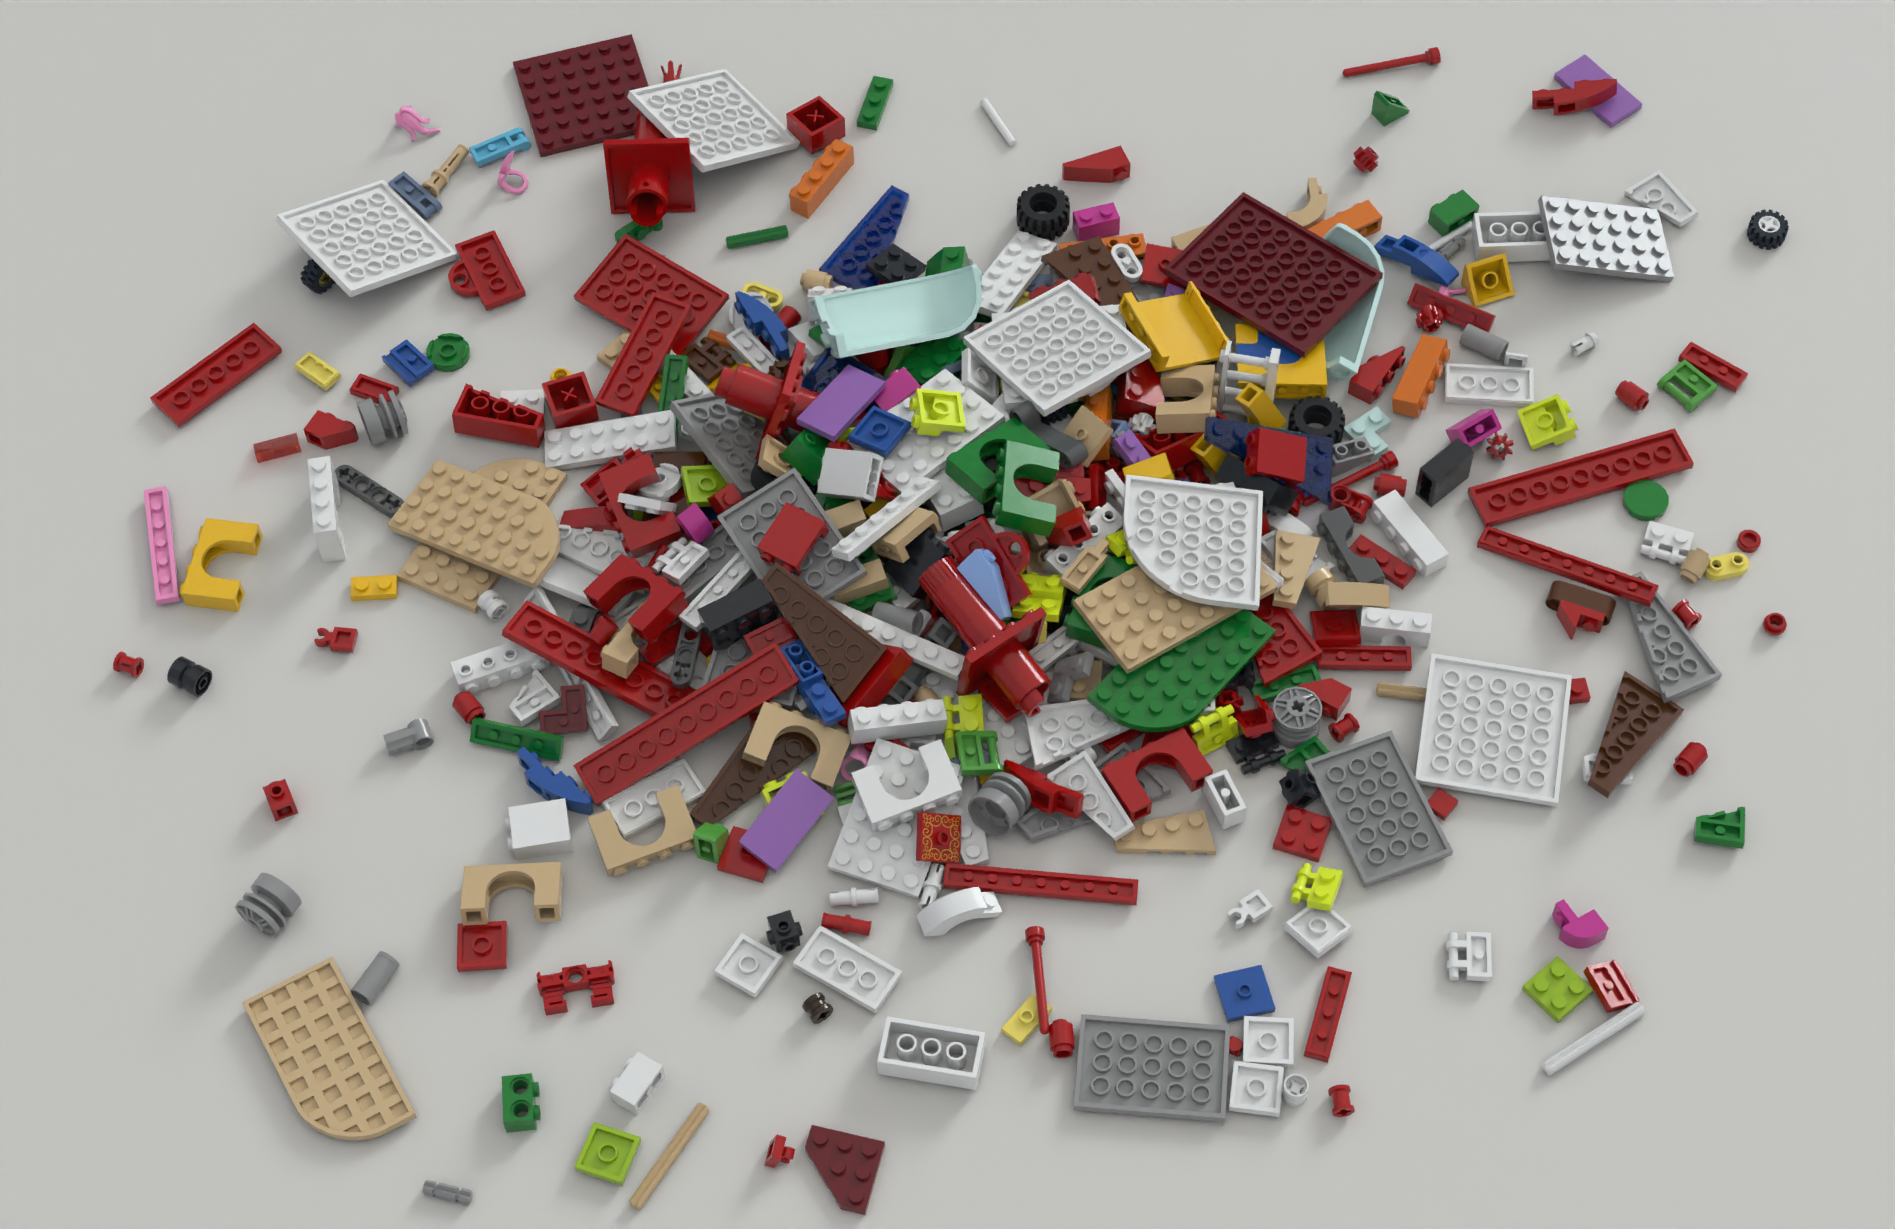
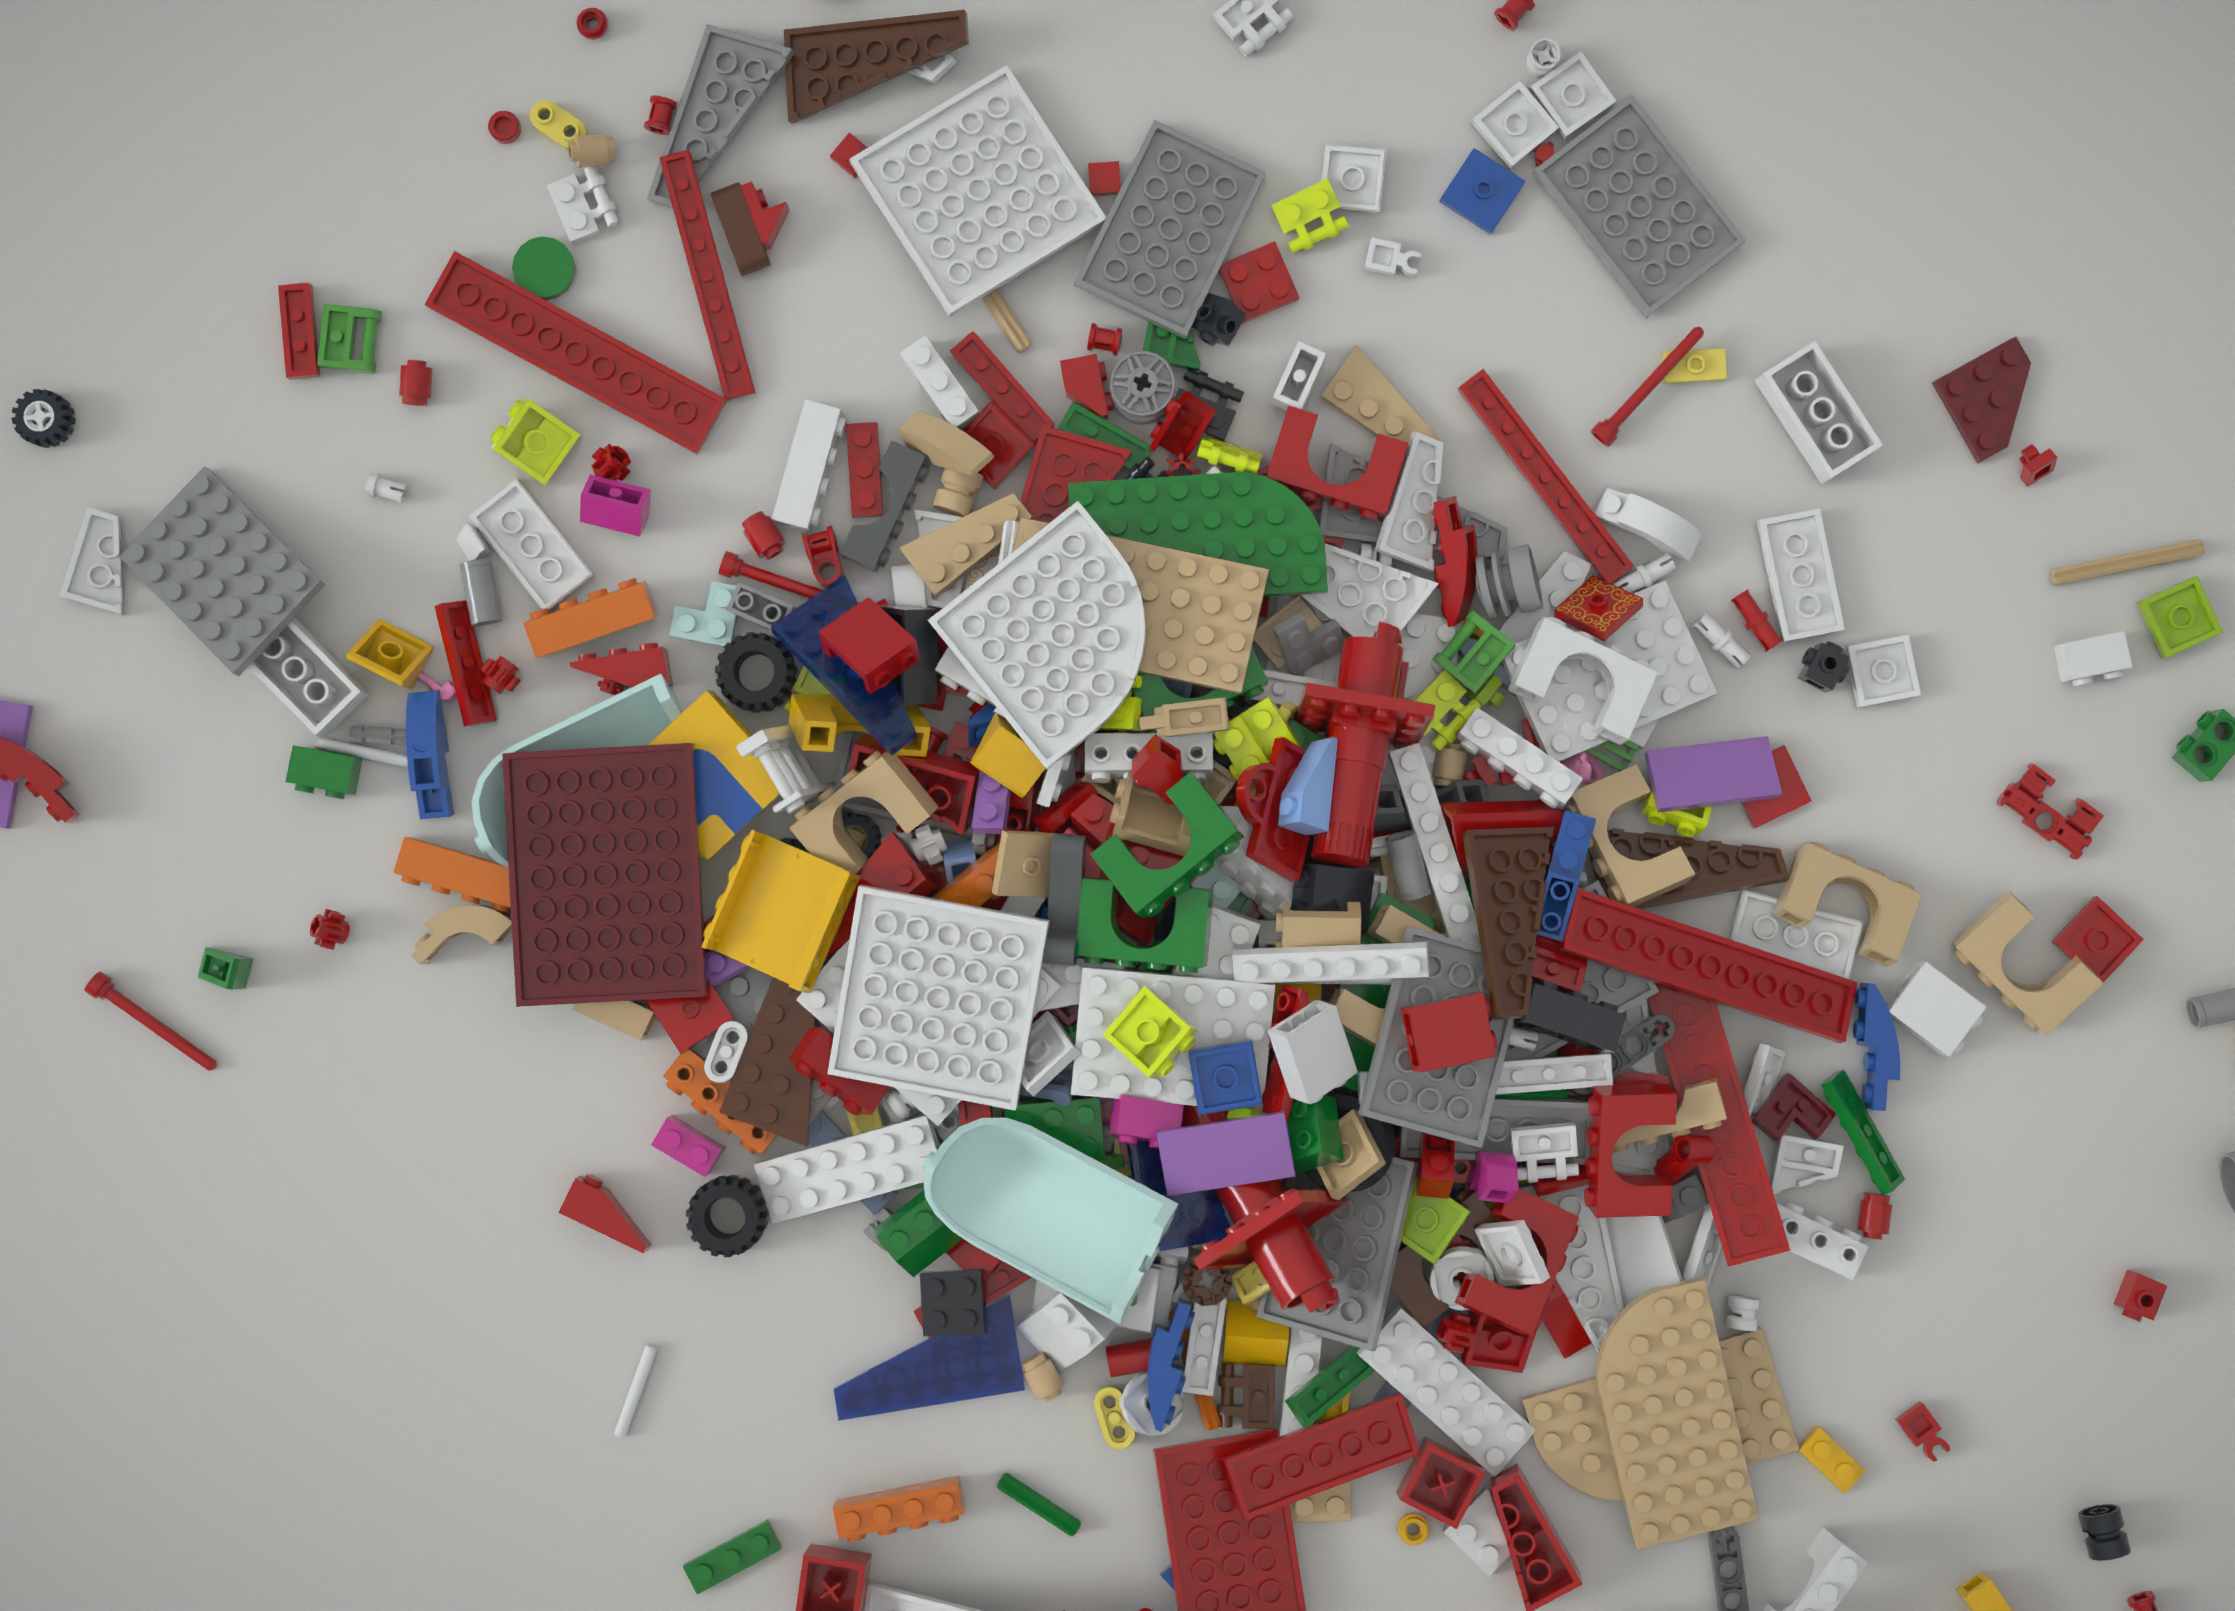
camera: 135 degrees left, 30 degrees up
light grey piece [383,719,434,755] -> none
bright green slope [693,822,729,864] -> none
dark brown wheel [802,992,833,1024] -> none
red brick [1049,1019,1075,1058] -> none
red tile [1304,966,1352,1063] -> none
black brick [1415,438,1474,507] -> none

